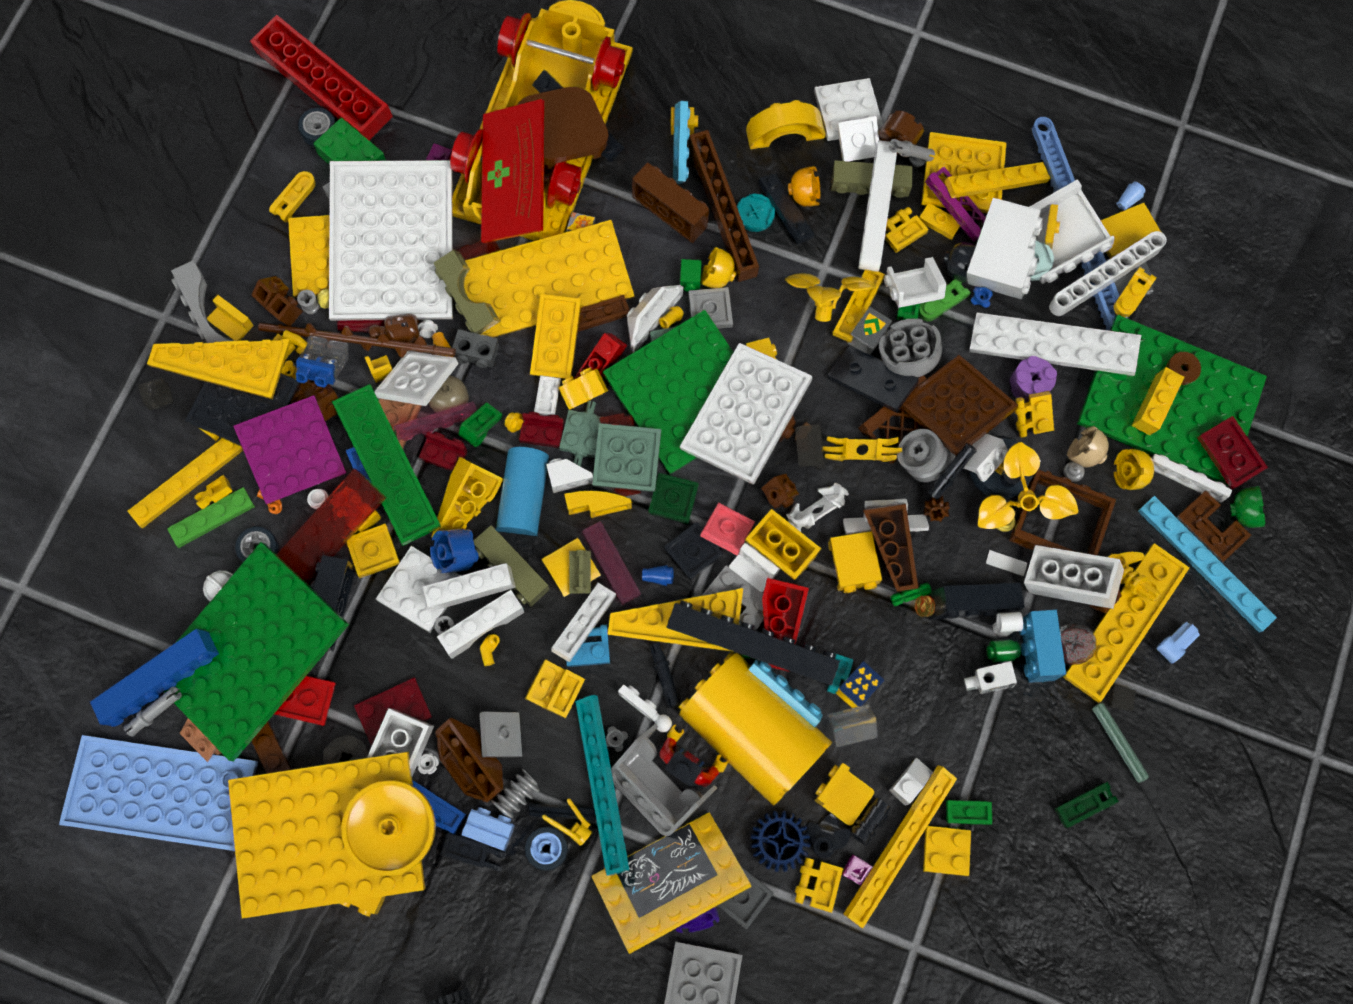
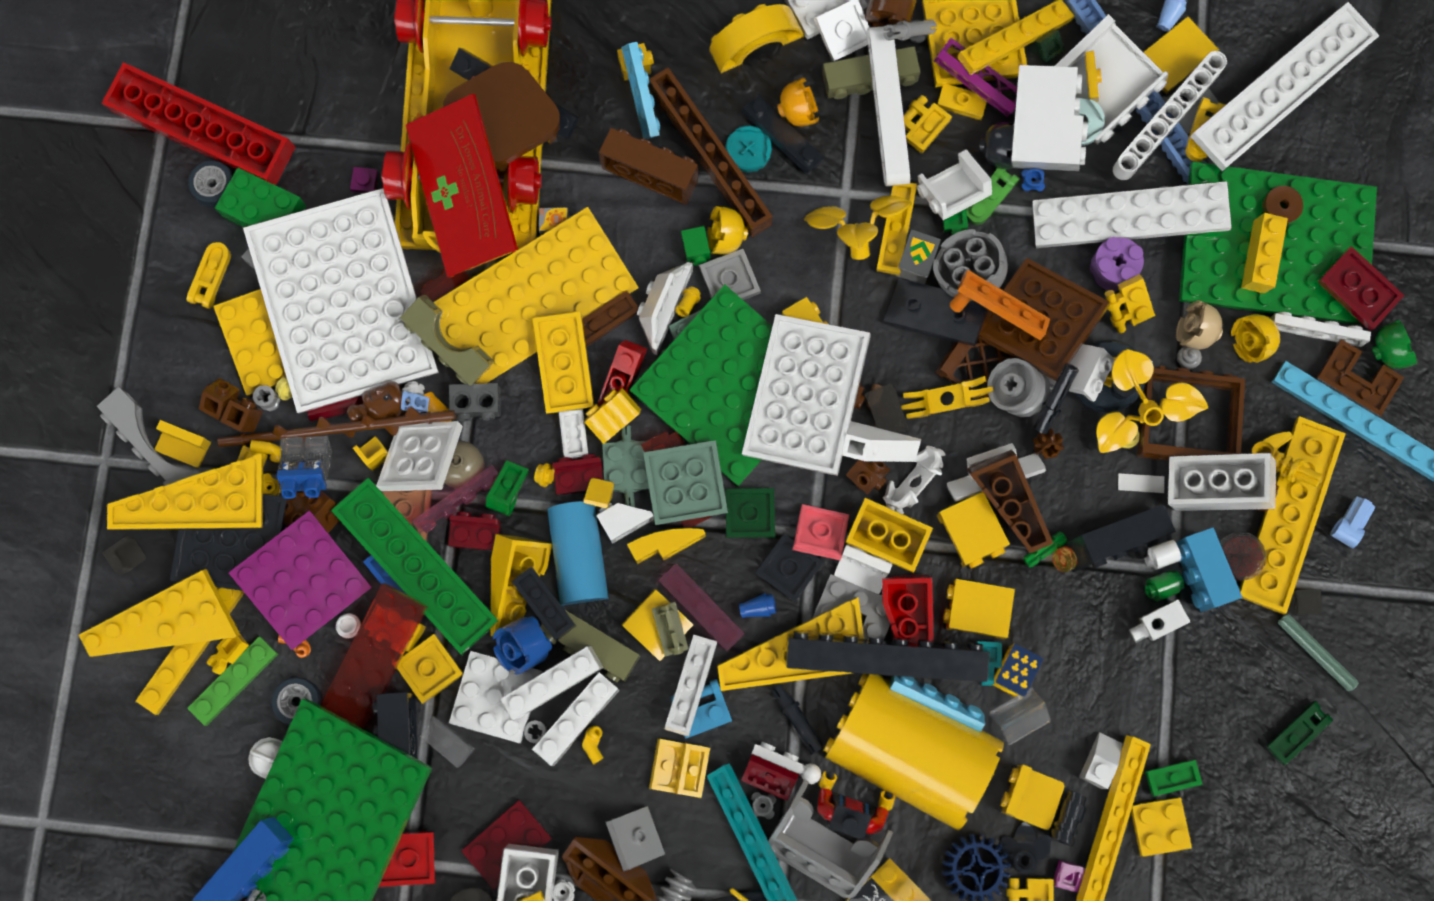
camera: 10 degrees left, 5 degrees up
none -> yellow wing [79,569,240,657]
none -> light blue piece [401,391,429,413]
none -> clear panel [420,716,475,768]
none -> black plate [512,566,577,641]
none -> yellow slope [583,478,614,508]
none -> dark red bracket [741,754,799,801]
none -> white slope [843,421,921,462]
none -> yellow panel [943,579,1015,640]
none -> orange piece [950,270,1050,340]
none -> clear green plate [1035,28,1065,62]
none -> white plate [1190,2,1379,171]

